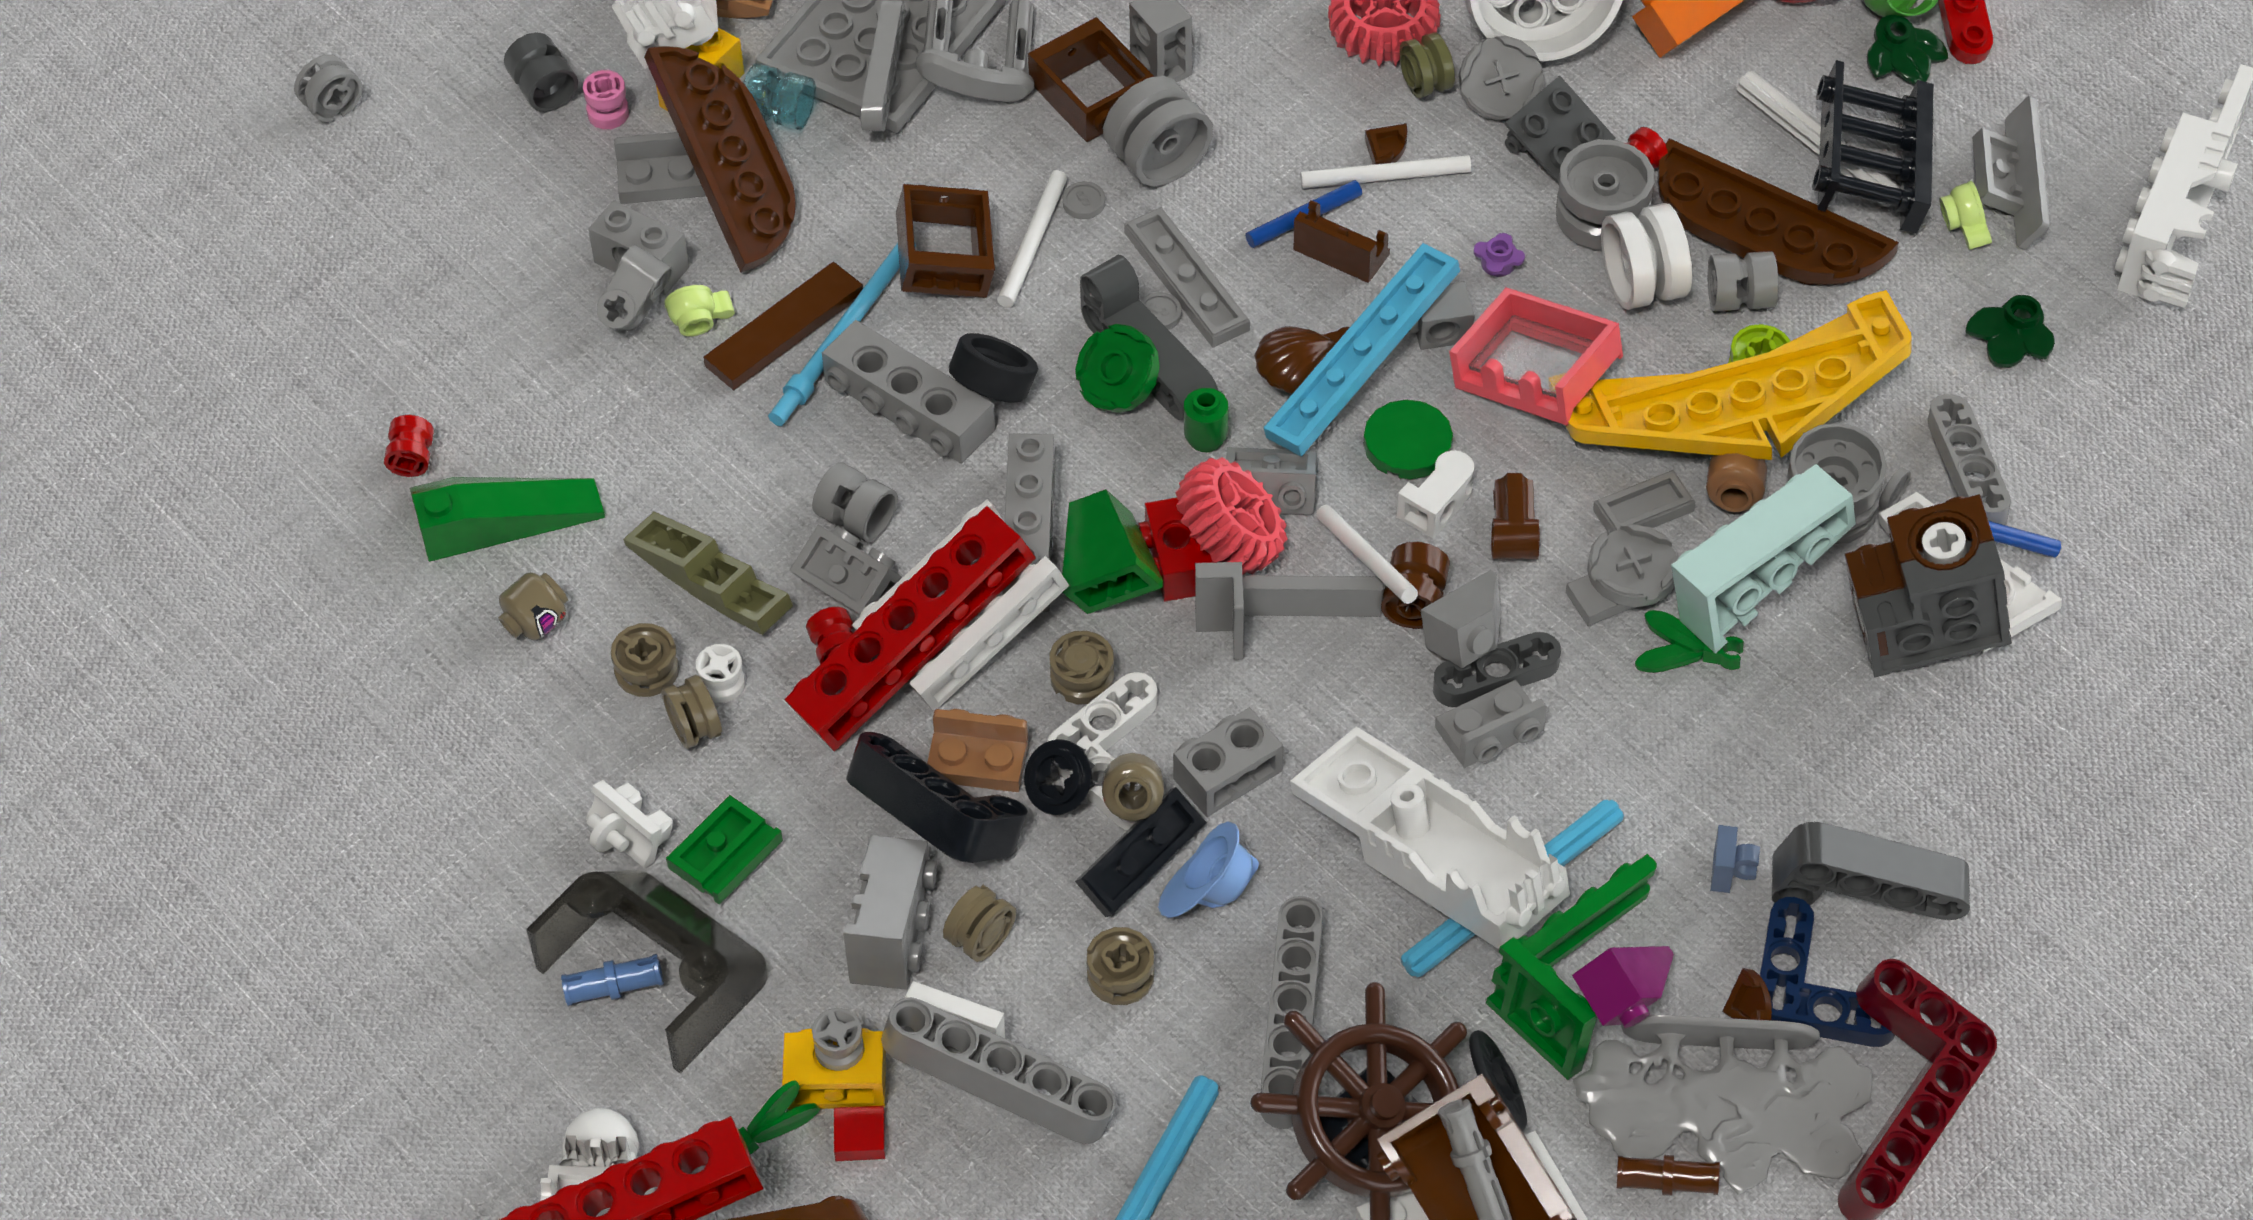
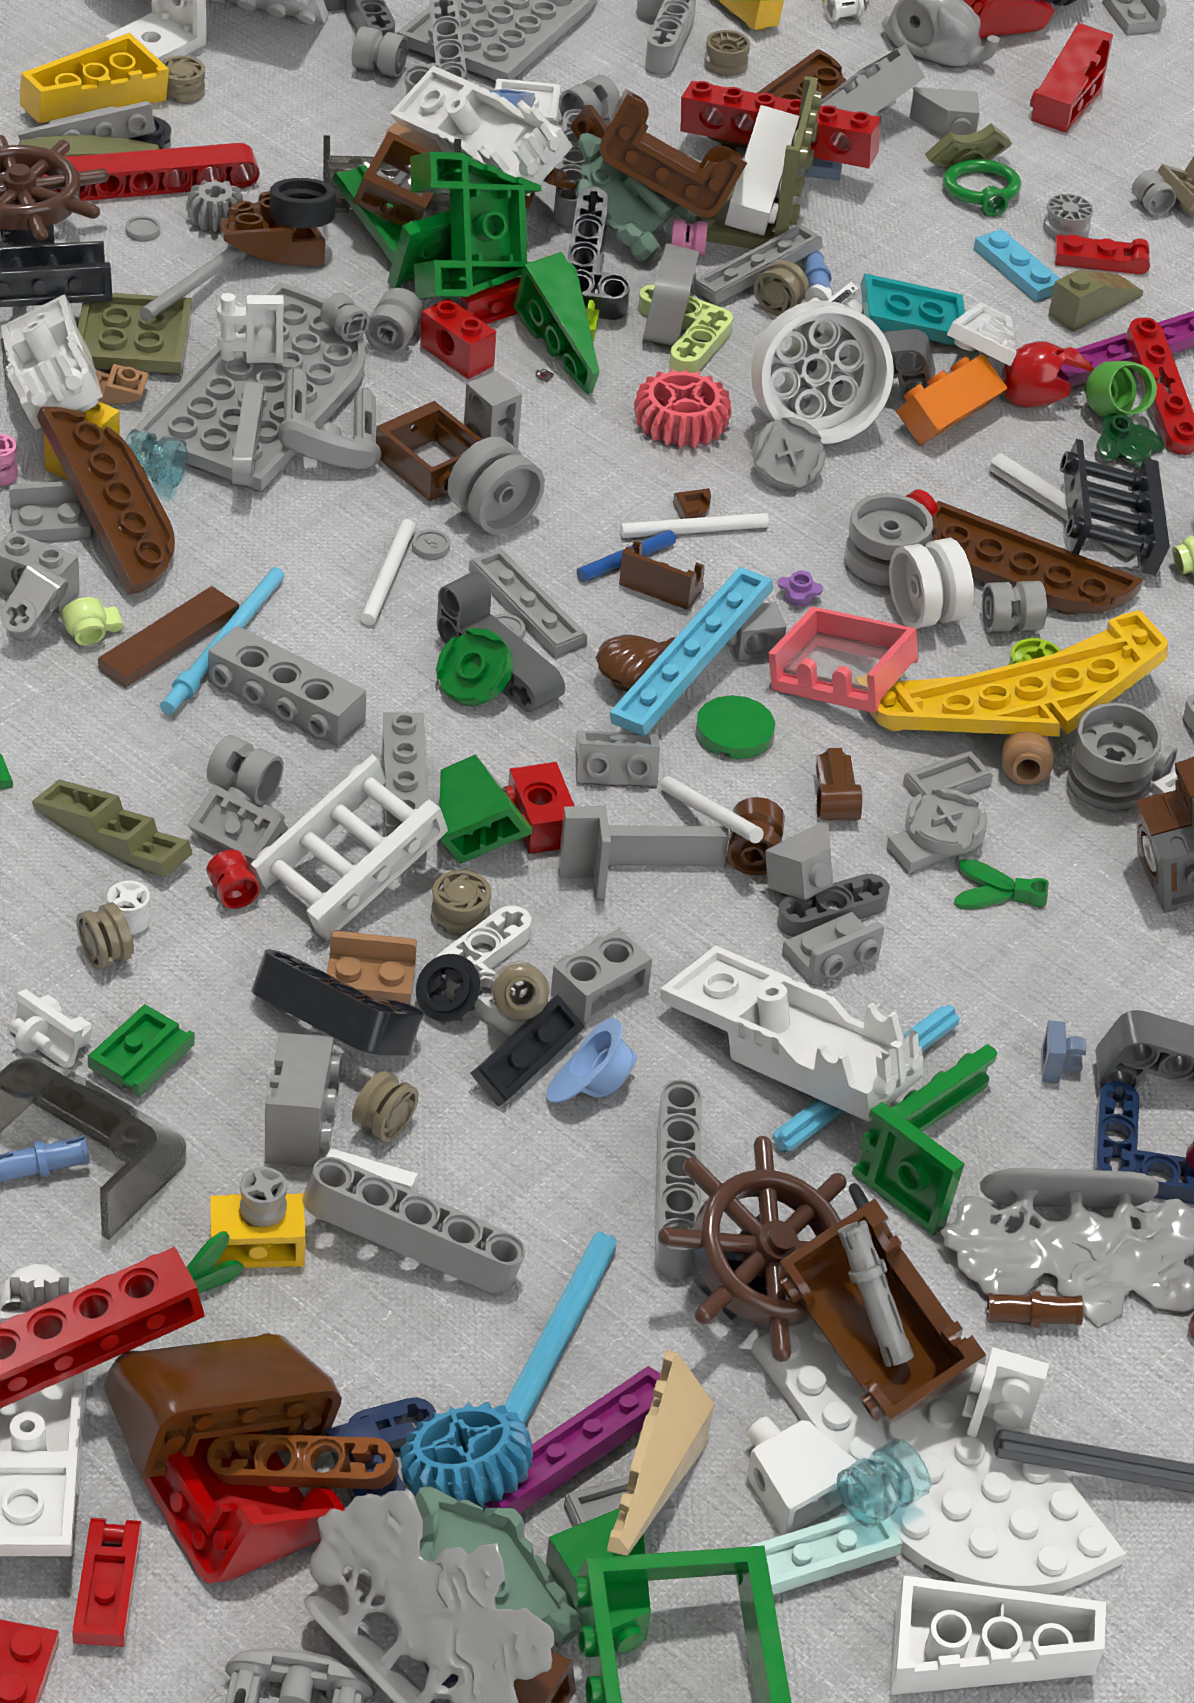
camera: 10 degrees left, 10 degrees down
dark tan wheel [611,623,679,697] -> none
red brick [784,506,1036,752] -> none
red tile [834,1105,885,1161] -> none
reddish brown window [896,184,995,298] -> none
black tyre [949,333,1038,403] -> none
dark tan wheel [1086,927,1154,1005] -> none
coral gear [1175,457,1288,575] -> none
green brick [1184,388,1228,452] -> none
white leg [1396,451,1474,539] -> none
olive wheel [1400,32,1455,98] -> none
dark grey hinge [1504,75,1616,185] -> none
magenta slope [1572,946,1674,1028] -> none
light aqua wedge [1671,464,1856,654] -> none
reddish brown tile [1722,968,1772,1021] -> none

